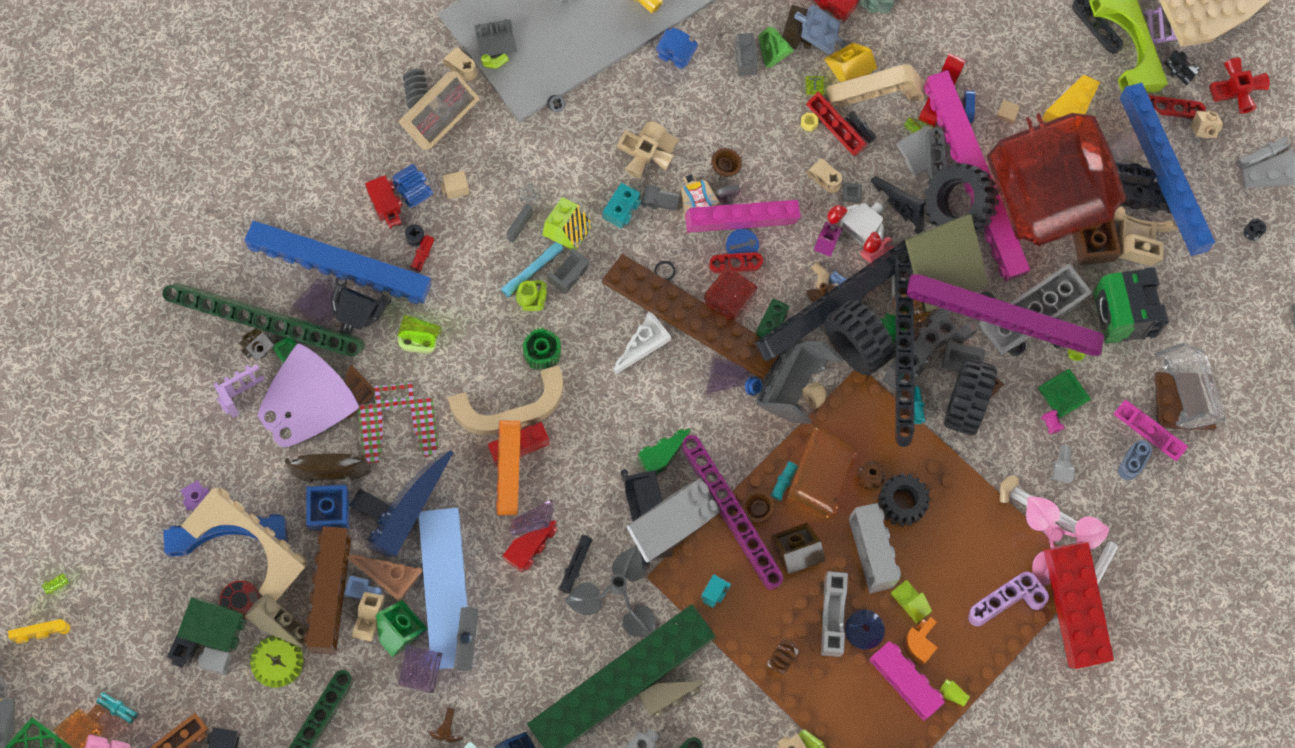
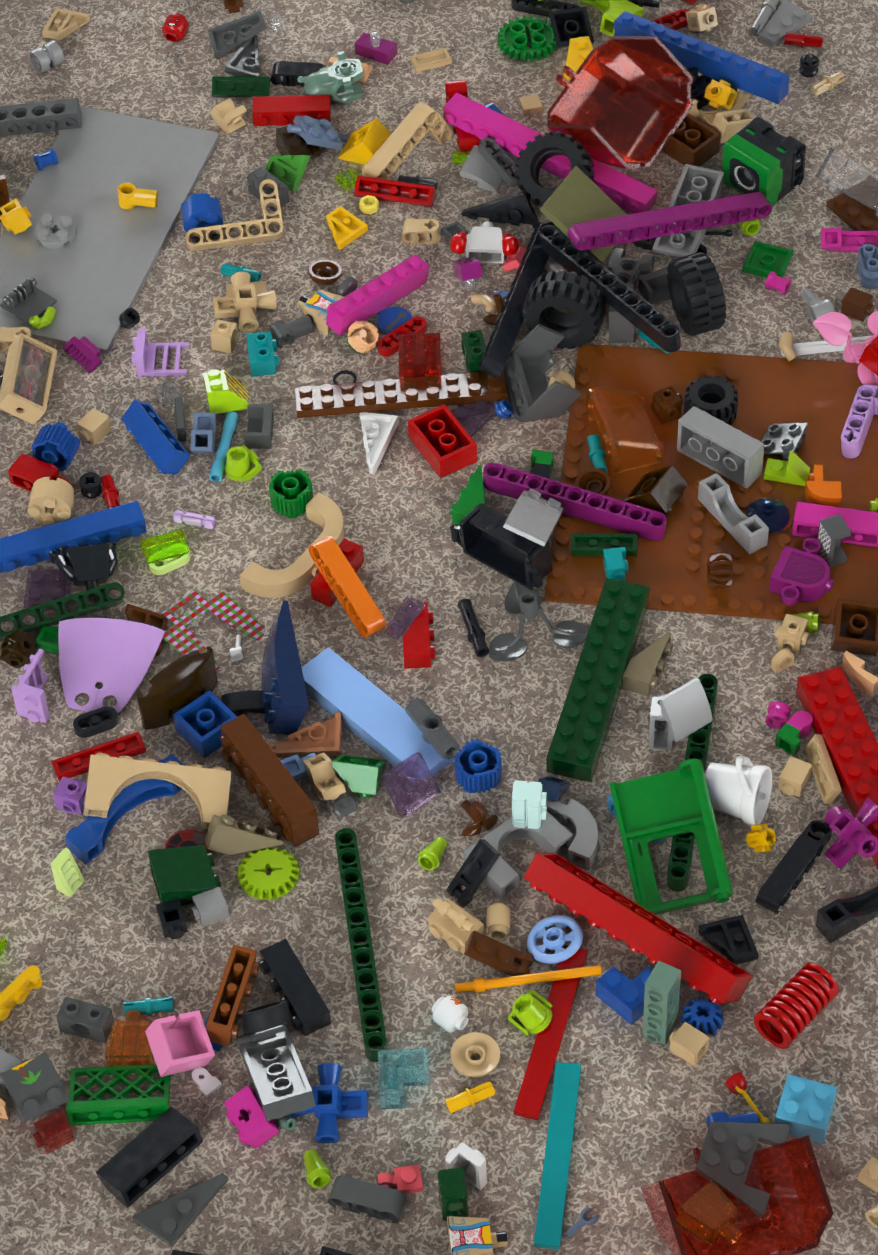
camera: 30 degrees left, 20 degrees down
none -> tan brick [27,477,74,526]
none -> red tile [51,731,147,782]
none -> yellowish green slope [51,847,84,897]
none -> dark grey brick [56,997,114,1043]
none -> magenta piece [63,336,102,373]
none -> black plate [73,706,118,738]
none -> blue brick [121,399,190,475]
none -> lavender plate [131,328,190,378]
none -> lavender axle [173,510,216,529]
none -> tan beam [186,179,283,251]
none -> sand blue brick [191,412,216,454]
none -> tan brick [210,319,239,354]
none -> teal axle [221,263,262,282]
none -> white hand [229,634,243,662]
none -> yellow wing [326,206,368,250]
none -> dark grey piece [333,796,357,819]
none -> light nougat piece [346,321,379,353]
none -> red brick [408,404,477,478]
none -> tan tile [410,48,452,72]
none -> lime cone [418,836,448,871]
none -> blue brick [455,739,502,793]
none -> green gear [498,15,557,62]
none -> leg [529,449,554,479]
none -> black slope [549,7,594,48]
none -> dark green plate [571,533,637,557]
none -> yellow brick [704,79,738,111]
none -> dark grey hinge [761,423,808,461]
none -> magenta piece [769,538,834,605]
none -> red axle [784,32,823,48]
none -> tan axle [811,71,846,96]
none -> dark grey panel [817,514,851,568]
none -> reddish brown brick [841,287,875,322]

